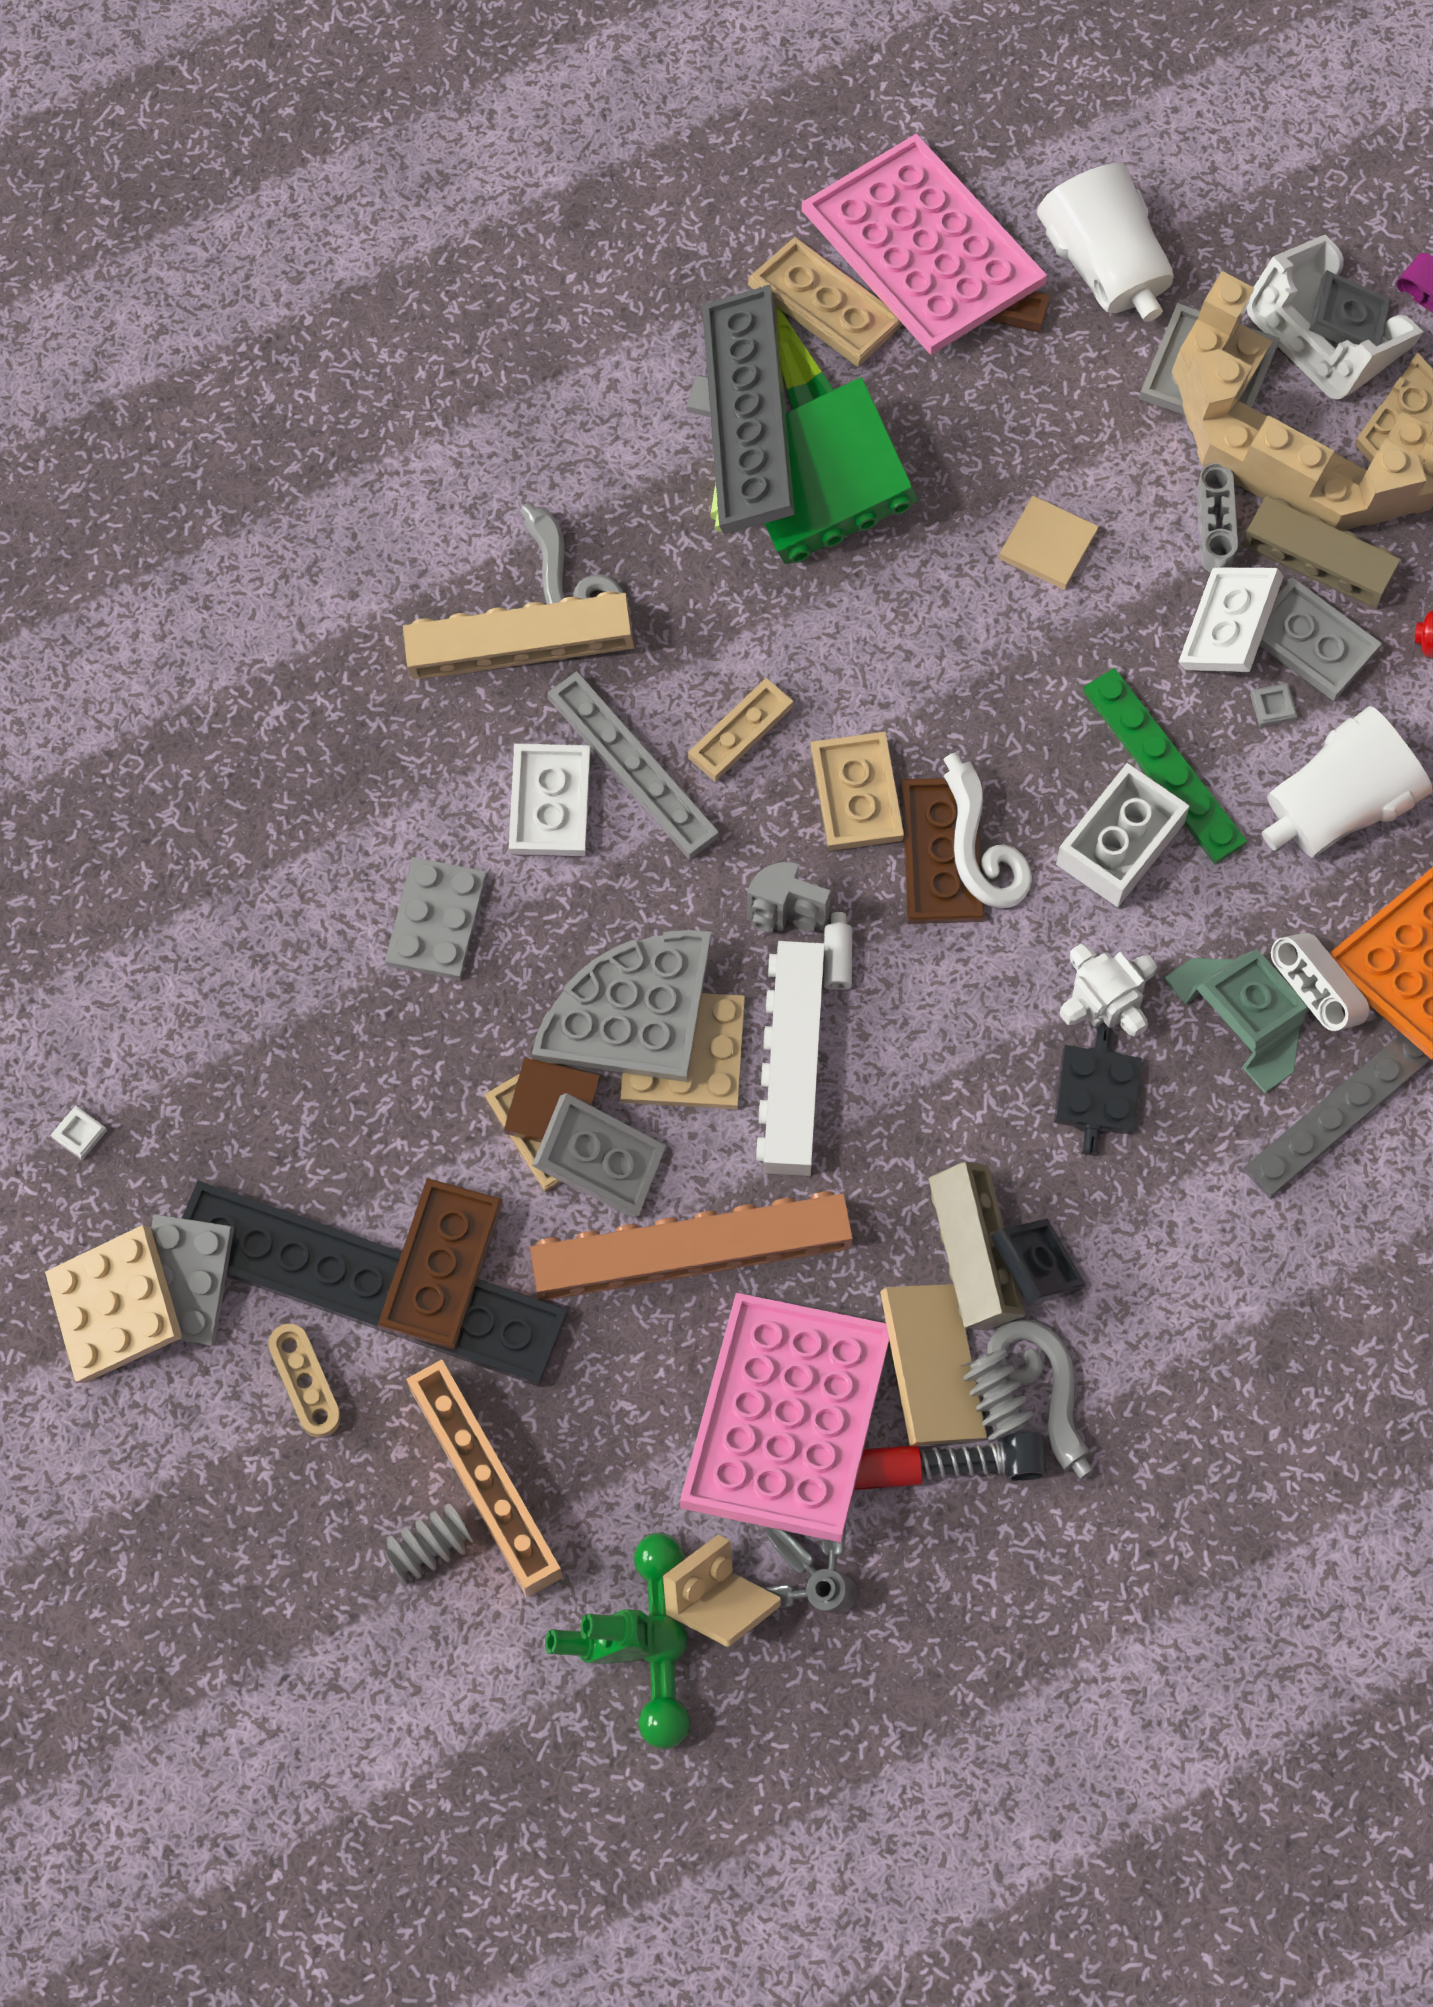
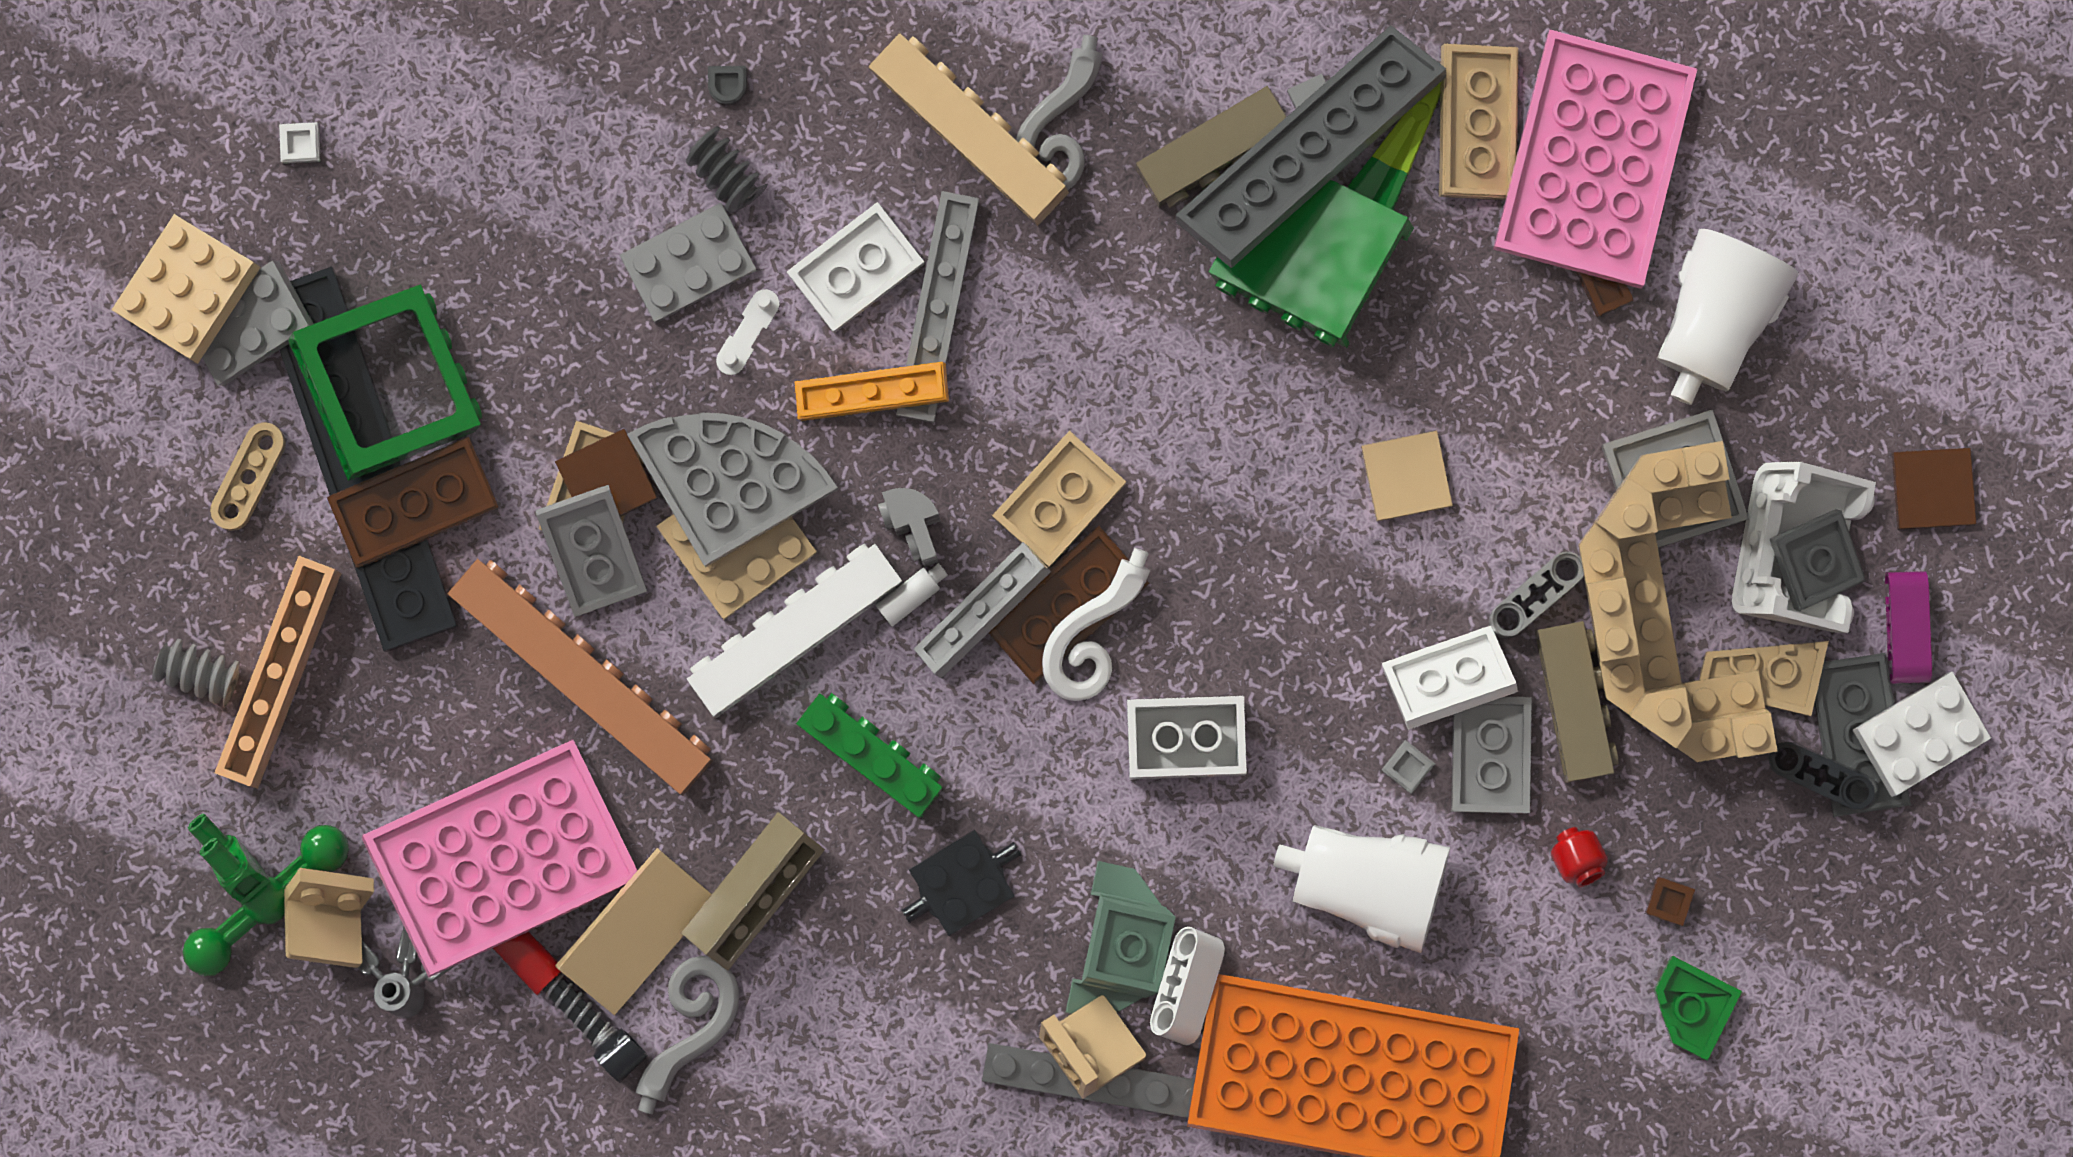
camera: 55 degrees right, 15 degrees up
tan plate [688,678,794,782] -> none
light grey piece [959,1350,1033,1442] -> none
black plate [991,1219,1086,1305] -> none
white piece [1060,944,1157,1037] -> none
green plate [1083,668,1247,865] -> none
none -> green piece [288,284,482,481]
none -> dark grey piece [686,126,768,213]
none -> dark grey tile [708,66,747,105]
none -> white piece [716,289,779,375]
none -> light orange tile [795,362,949,421]
none -> green brick [796,693,944,819]
none -> light grey plate [914,542,1051,678]
none -> tan bracket [1039,995,1146,1099]
none -> dark tan brick [1135,86,1286,208]
none -> reddish brown tile [1892,448,1976,530]

